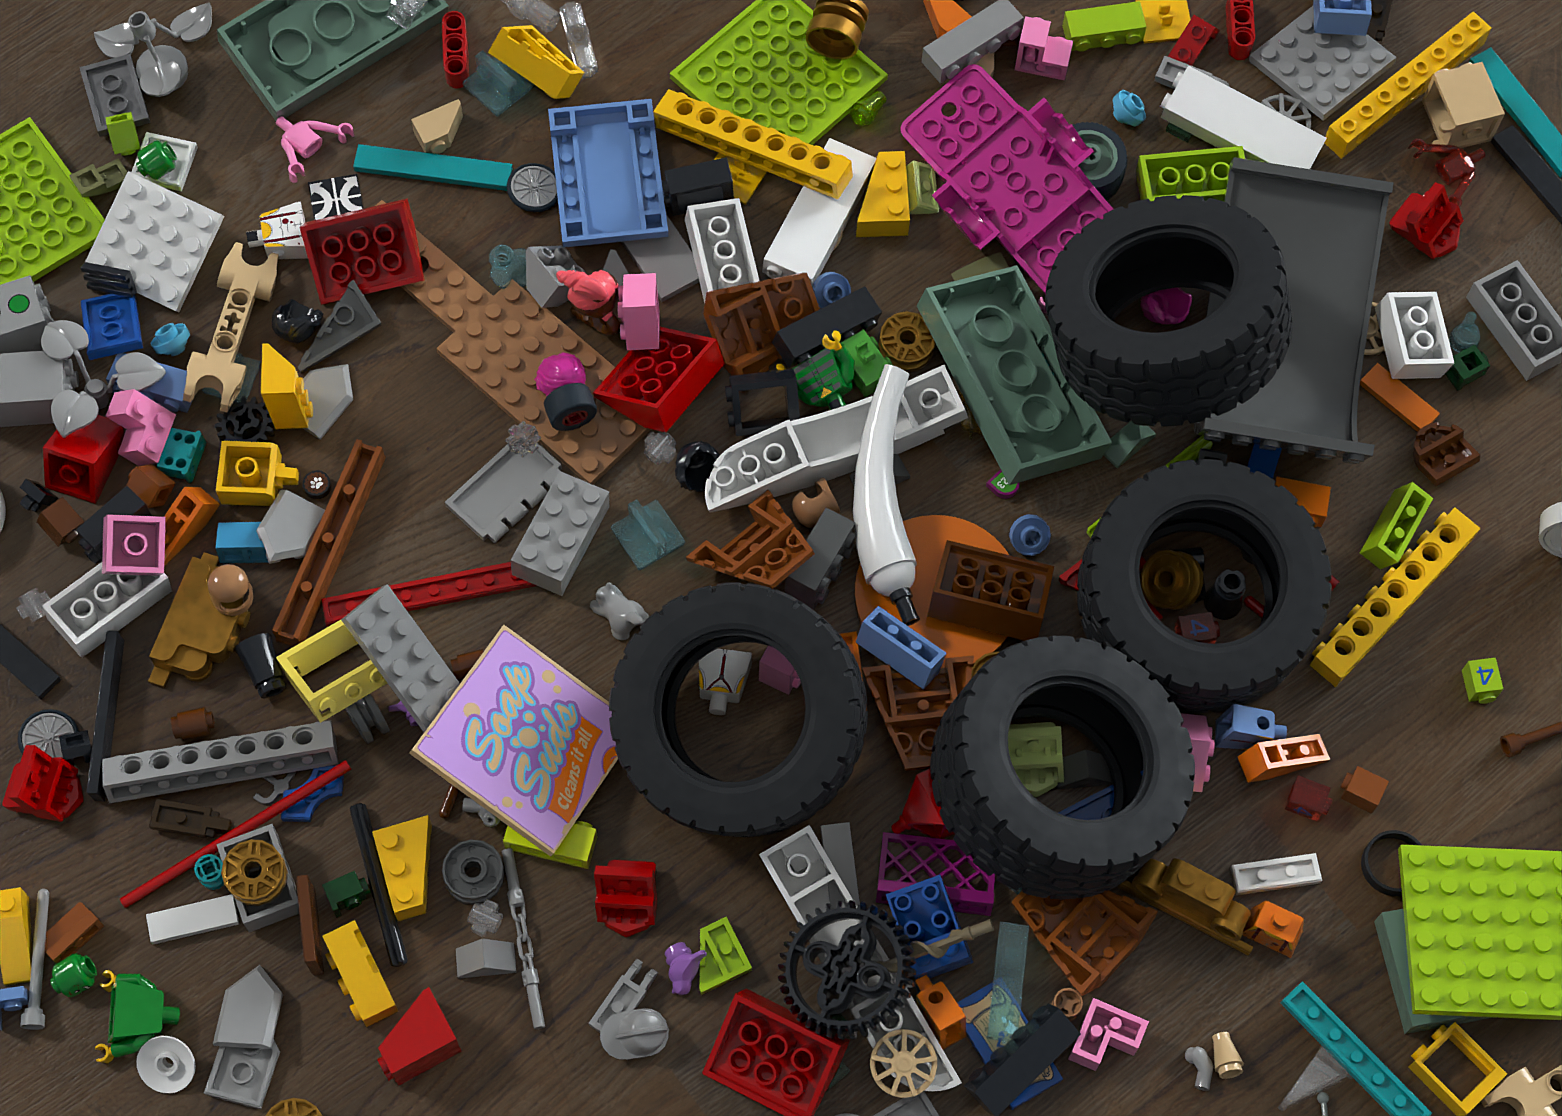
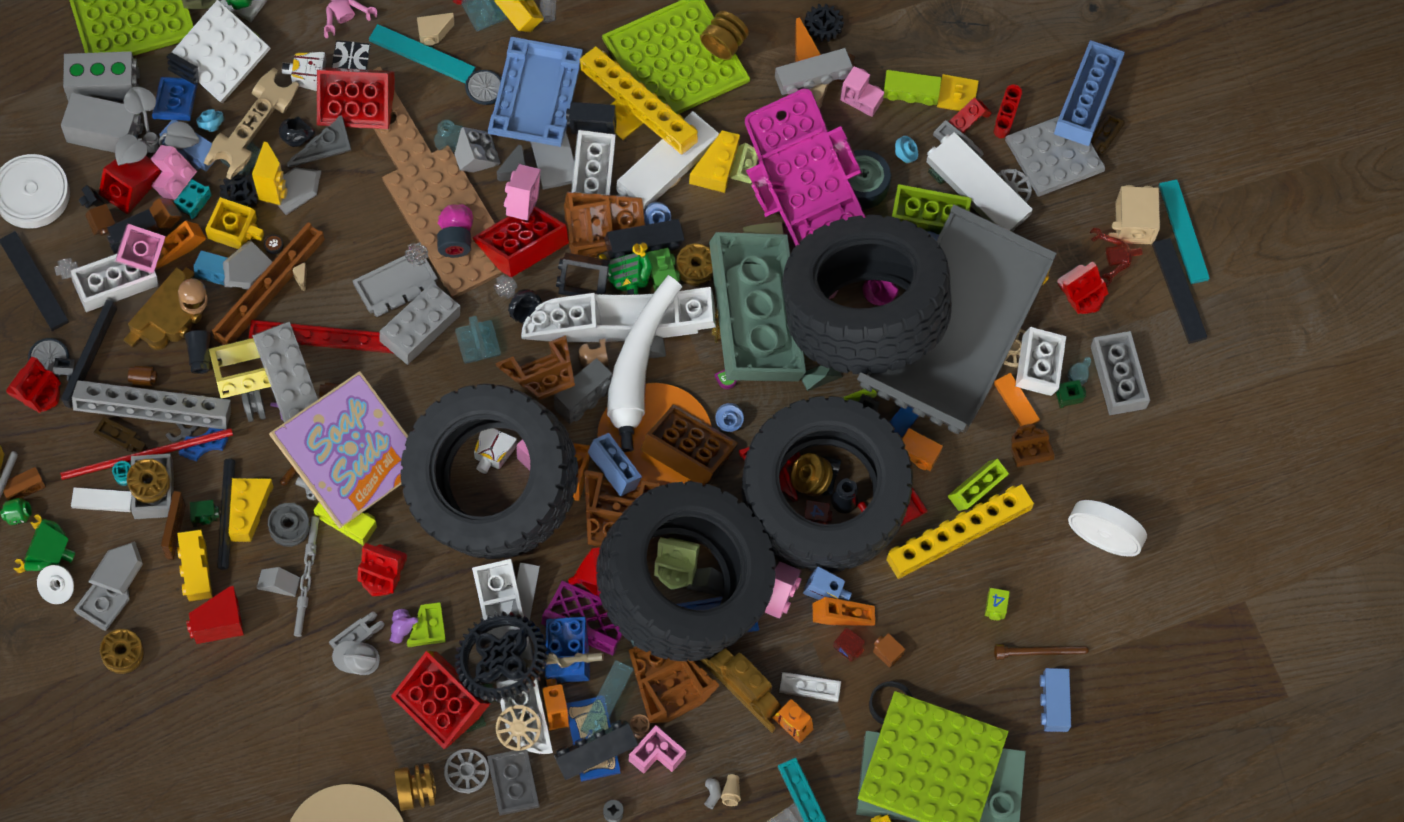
camera: 15 degrees right, 0 degrees up
clear gear [467,899,503,938] -> none
coral hair [556,270,621,336] -> none
light grey animal [590,583,649,640] -> none
clear neon green cone [850,91,886,126] -> none
yellow brick [1324,11,1492,159] -> none
none -> tan slope [292,263,307,291]

